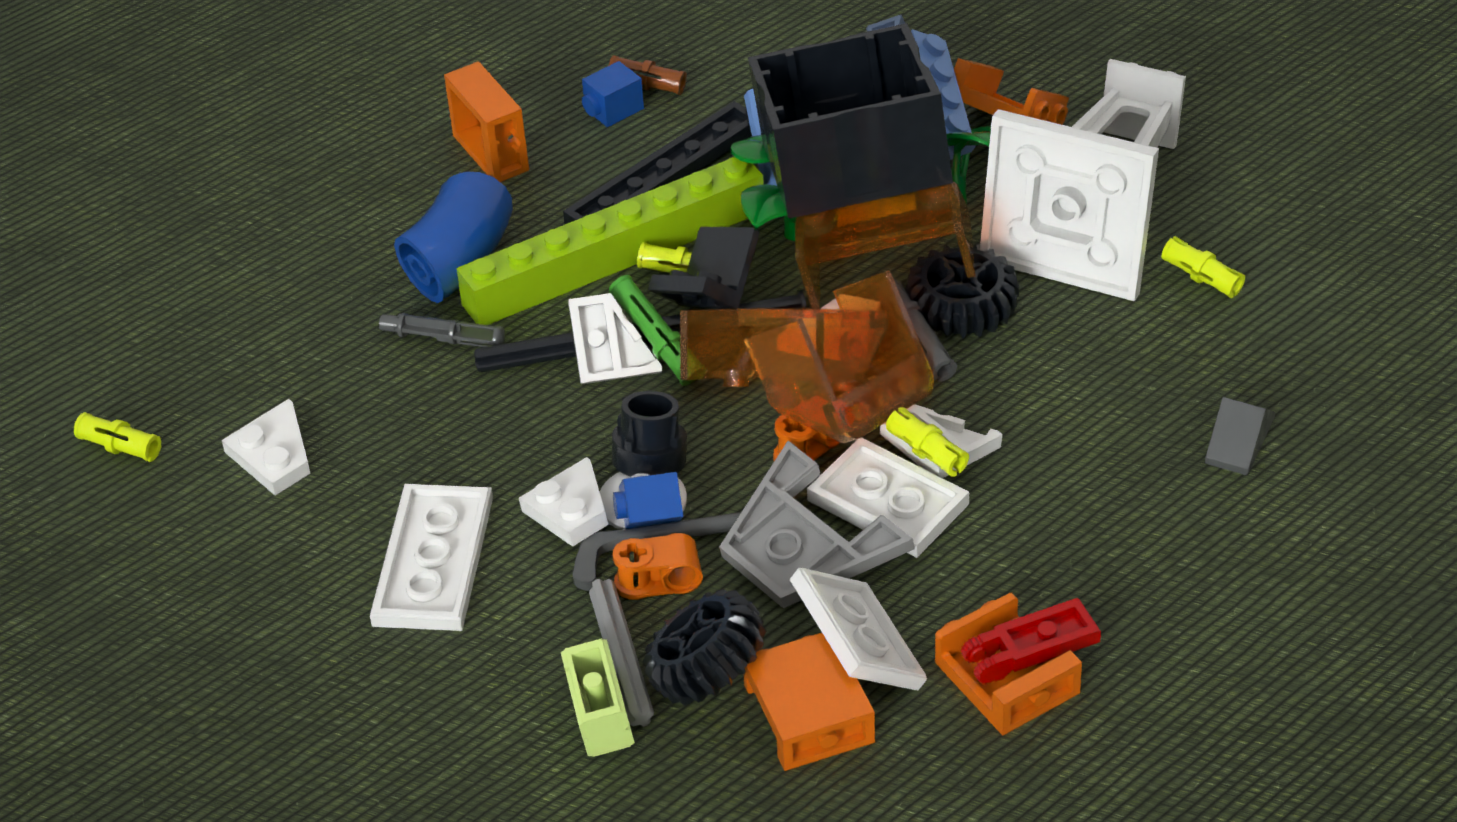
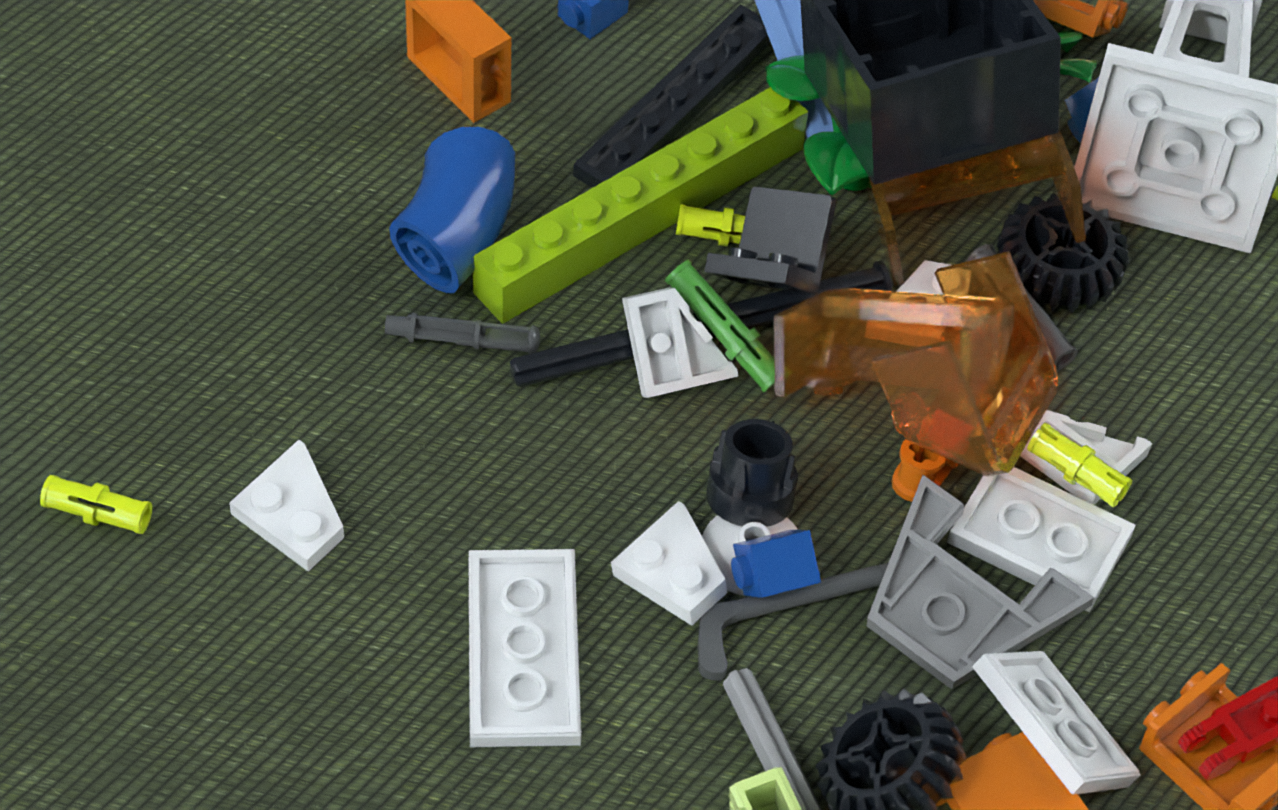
camera: 15 degrees left, 10 degrees up
orange piece [612,533,703,600] -> none

